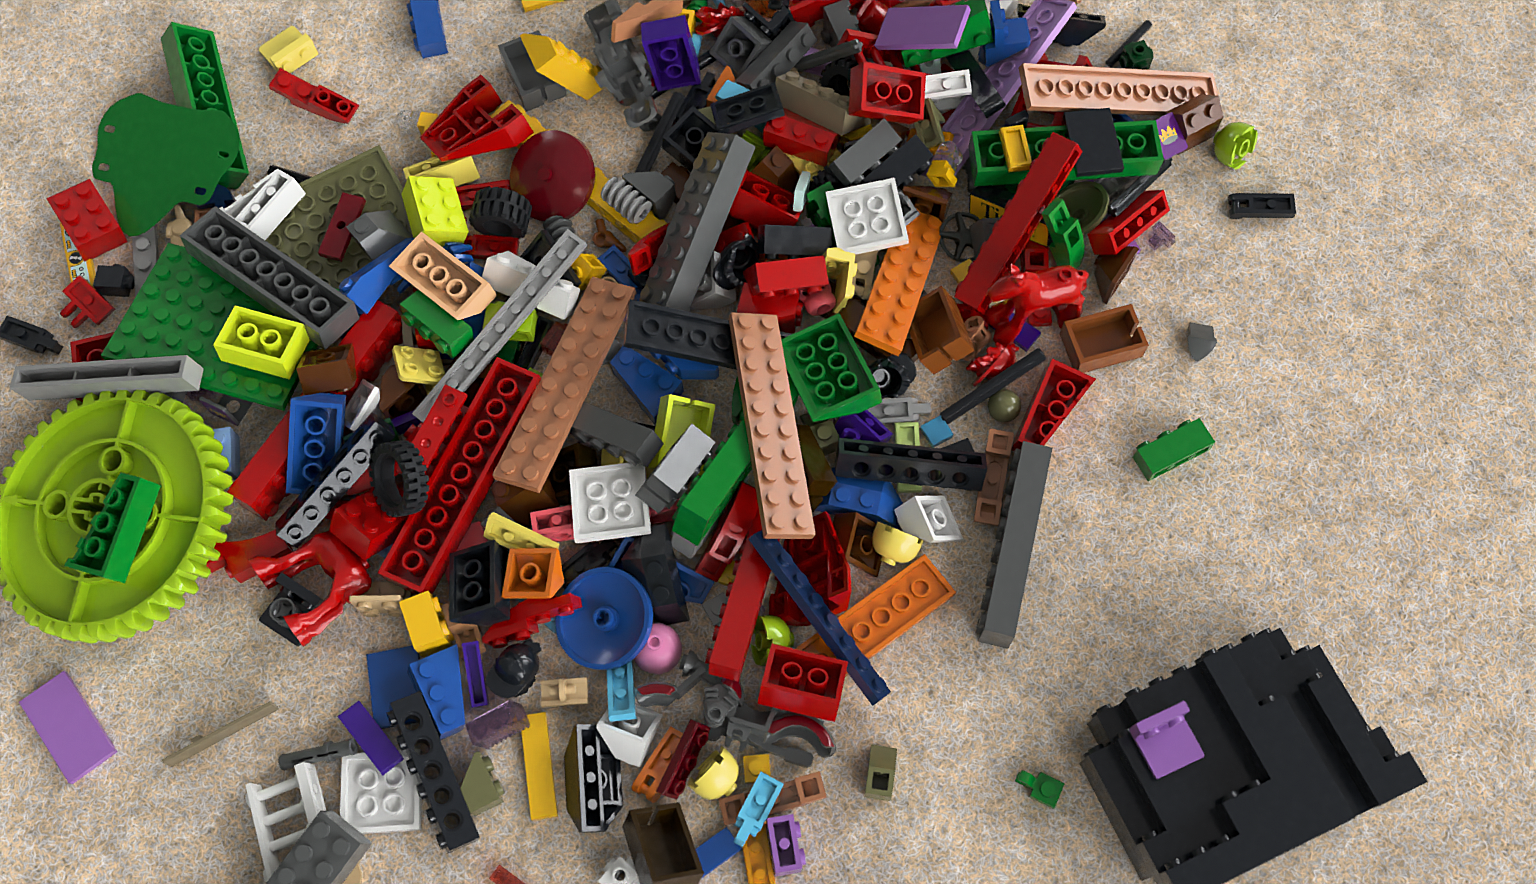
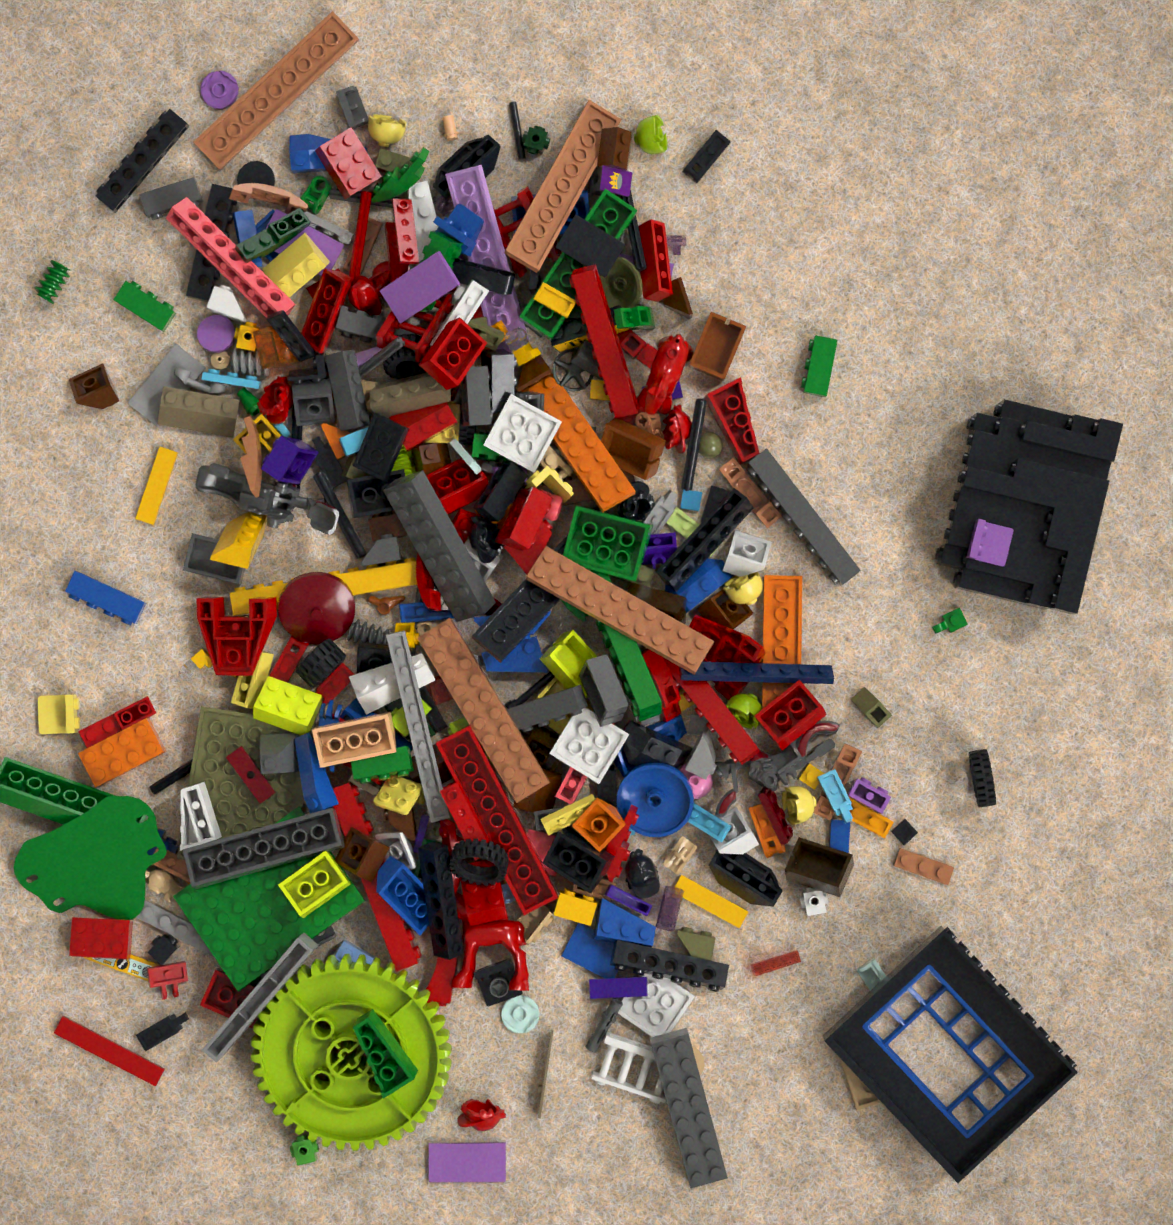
camera: 55 degrees left, 20 degrees up
light grey piece [601,176,653,224] -> none
dark grey tile [1187,322,1217,361] -> none
none -> orange brick [78,718,167,788]
none -> red hair [457,1099,506,1131]
none -> light aqua tile [501,995,540,1033]
none -> light grey slope [685,724,717,780]

